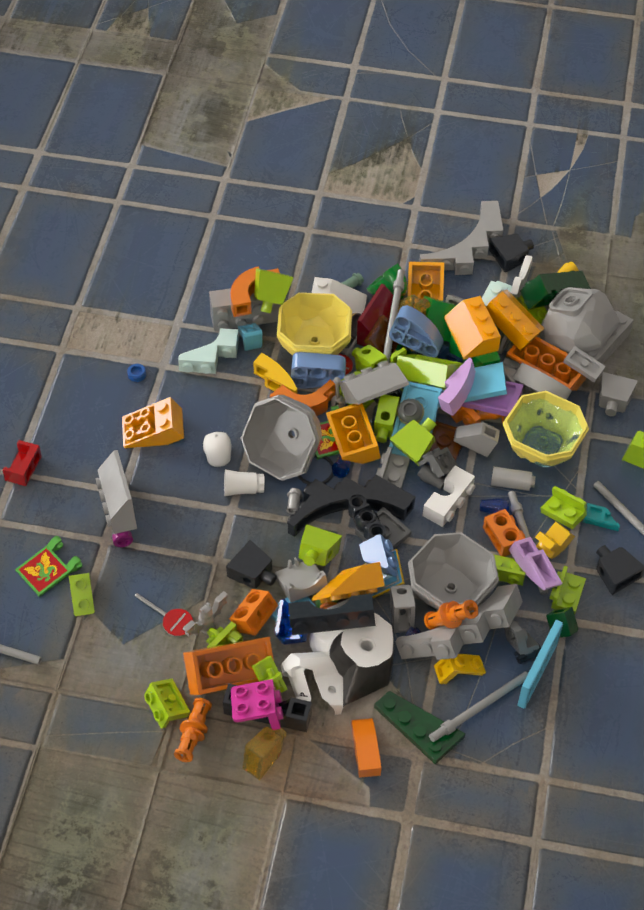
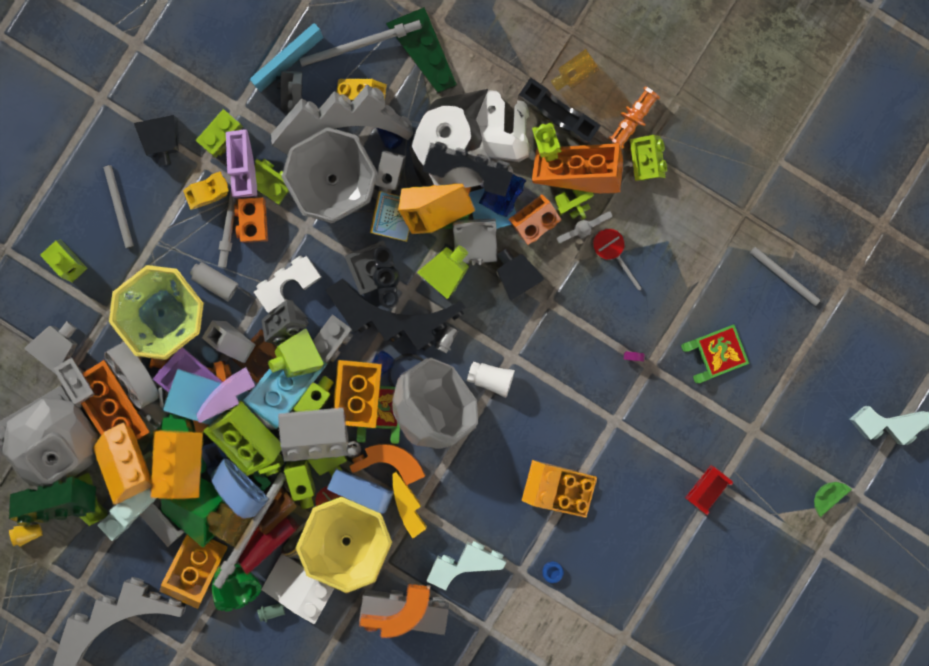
camera: 165 degrees left, 35 degrees up
lime bracket [69,573,95,616] -> none
light grey slope [95,450,137,534] -> none
white helmet [203,432,232,467] -> none
dark pink bracket [231,679,284,730] -> none
medium azure slope [238,323,263,351] -> none
lime torso [254,268,293,313] -> none
orange slope [351,718,381,778] -> none
slope [359,534,398,577] -> none
dark grey piece [397,398,424,425] -> none
orange piece [424,600,478,630] -> none
clear blue cone [480,498,509,514] -> none
black torso [489,234,534,273] -> none
white tile [510,255,533,297] -> none
lime bracket [541,486,587,530] -> none
dark green panel [546,607,578,638] -> none
teal tile [583,503,620,531] -> none

